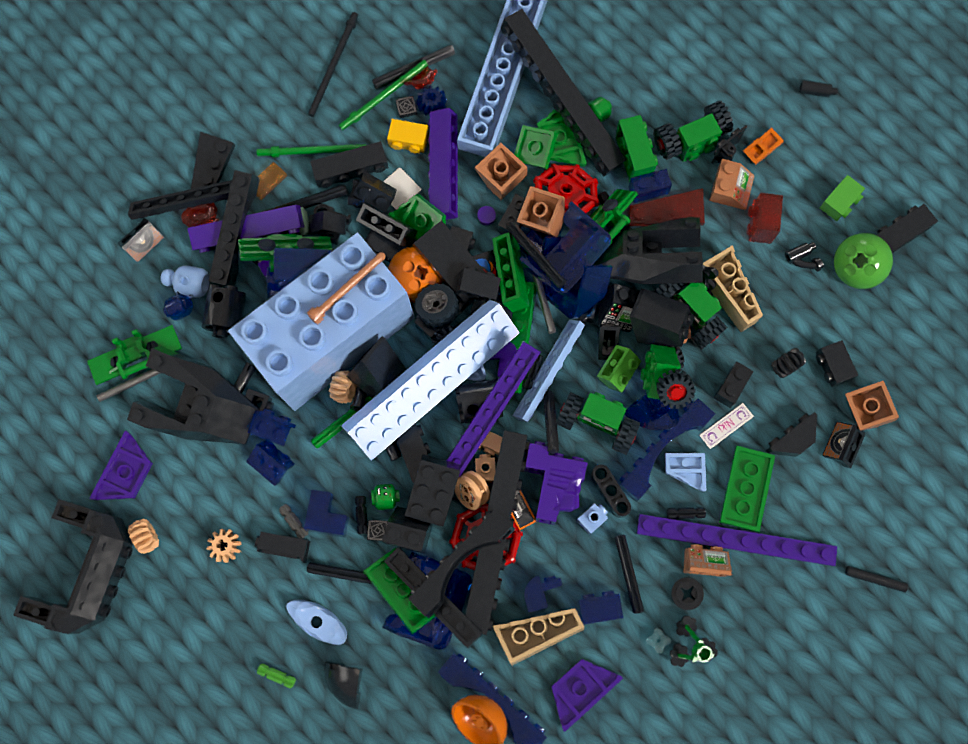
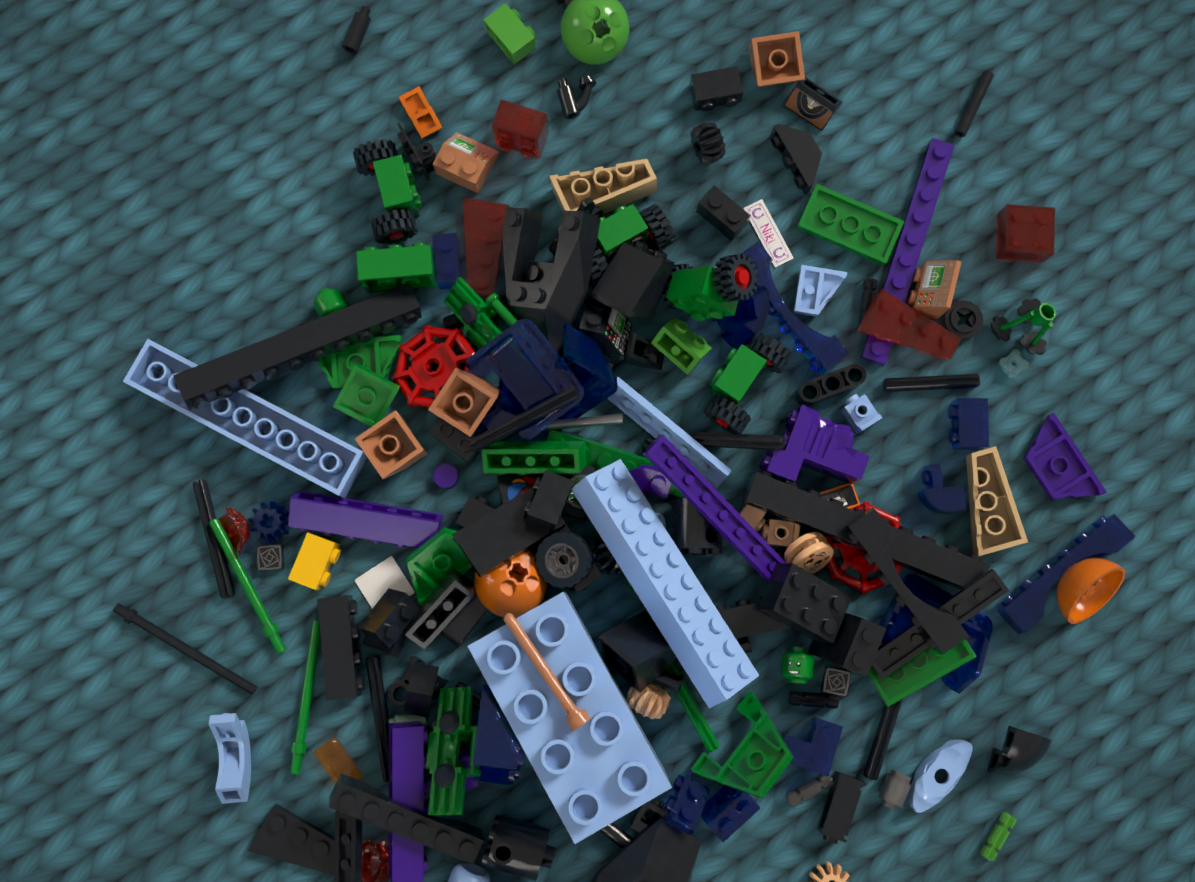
camera: 85 degrees left, 5 degrees up
none -> light blue arch [209,713,251,804]
none -> green wing [690,691,794,799]
none -> clear red wing [857,289,961,360]
none -> flat silver brick [878,769,911,811]
none -> clear red brick [996,204,1055,262]

